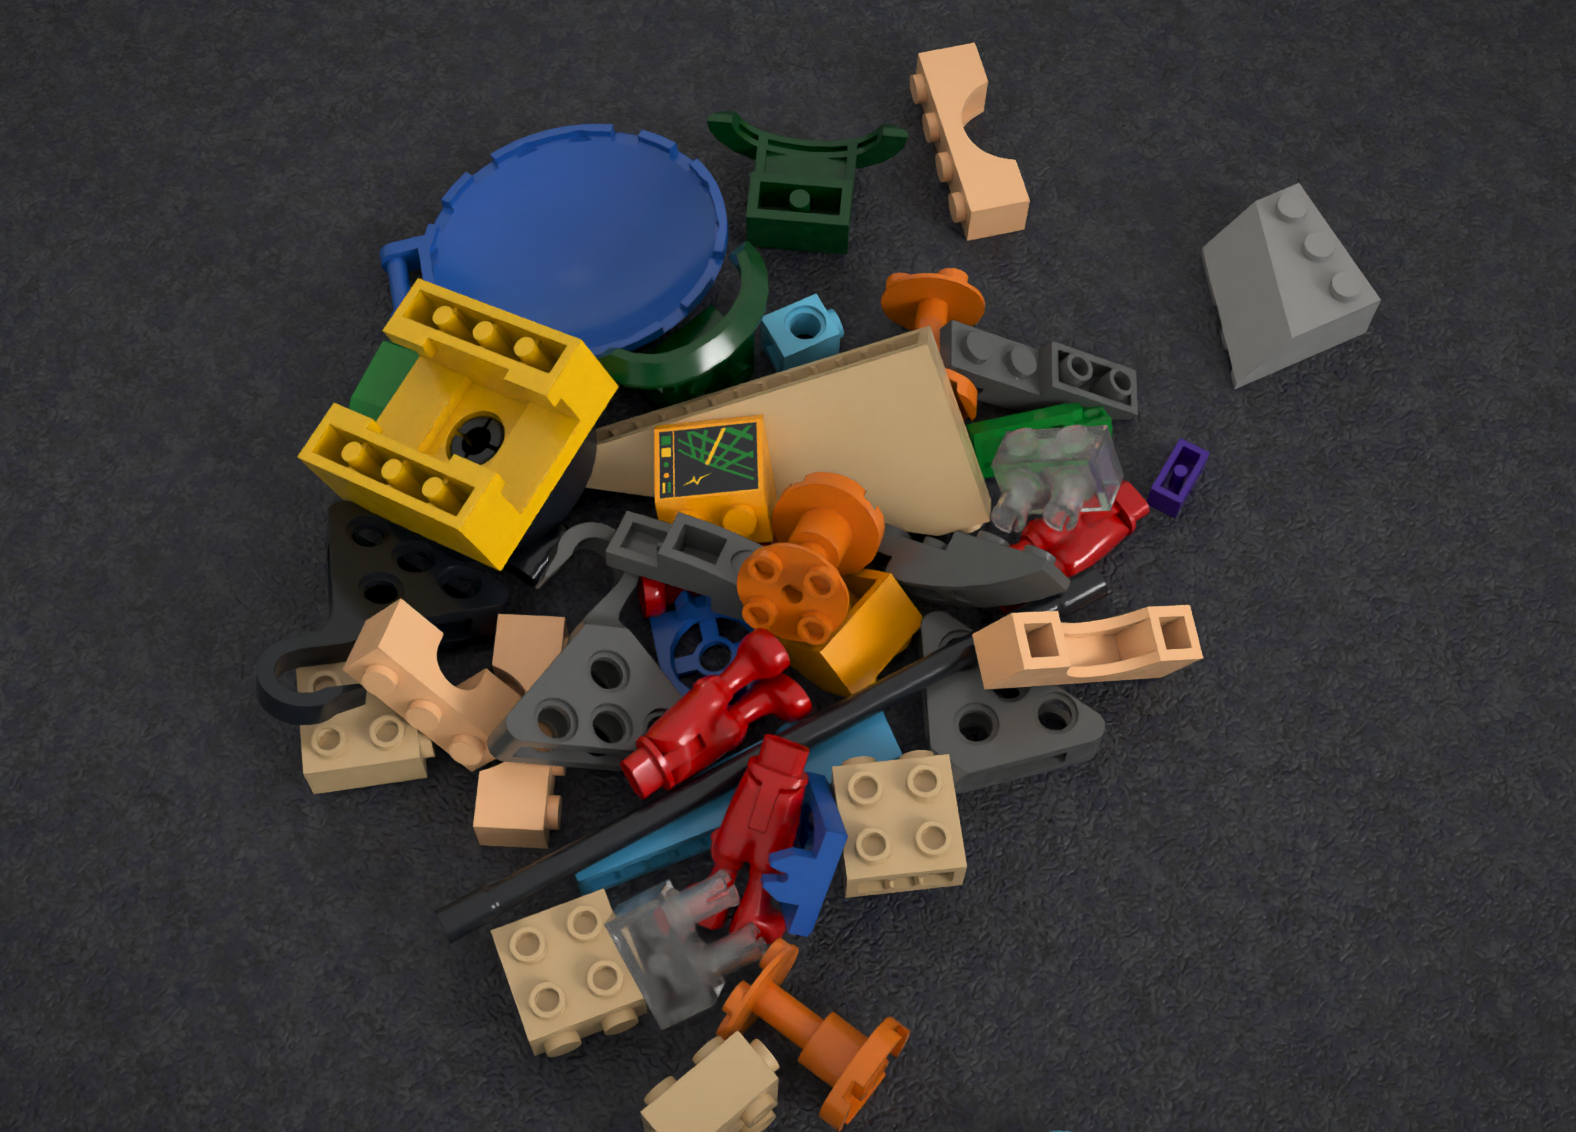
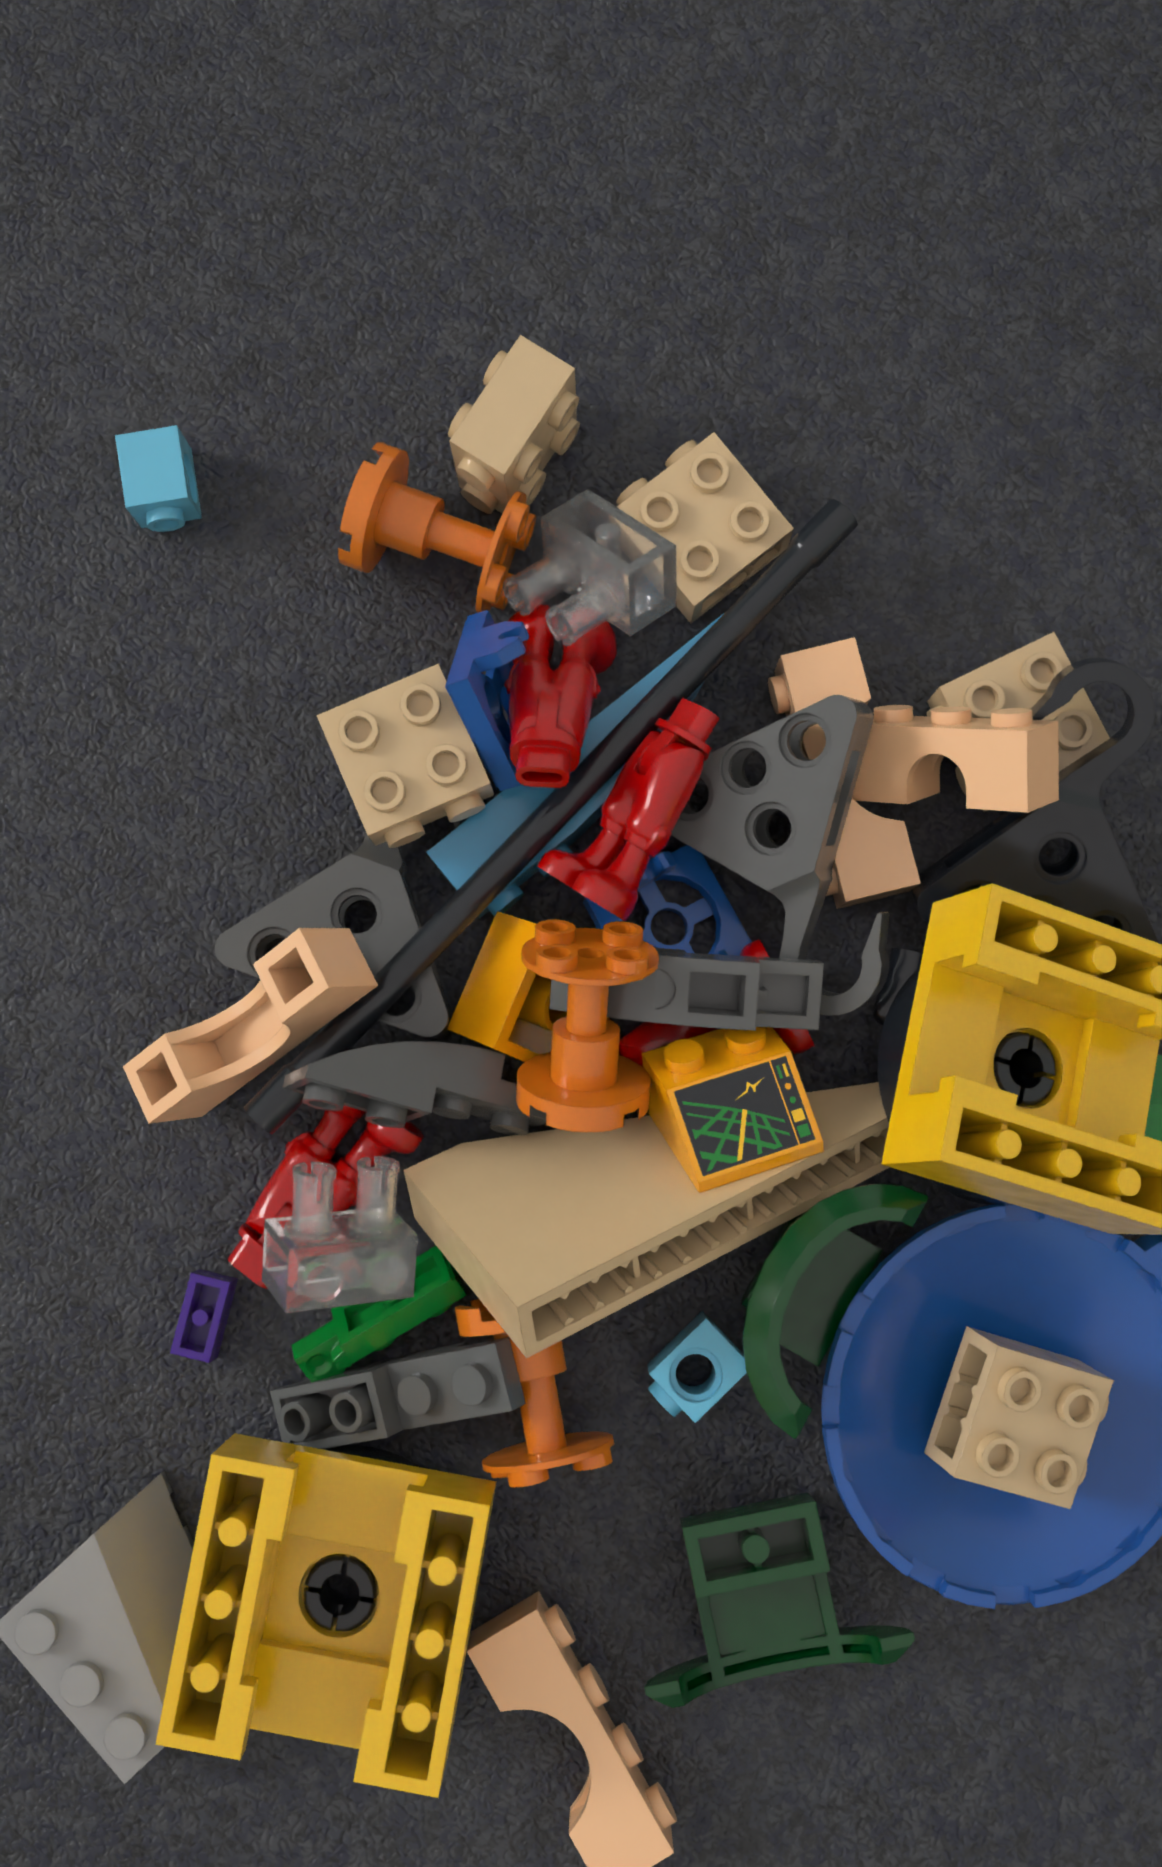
camera: 170 degrees right, 20 degrees up
none -> yellow piece [155,1433,497,1798]
none -> tan brick [924,1326,1114,1509]

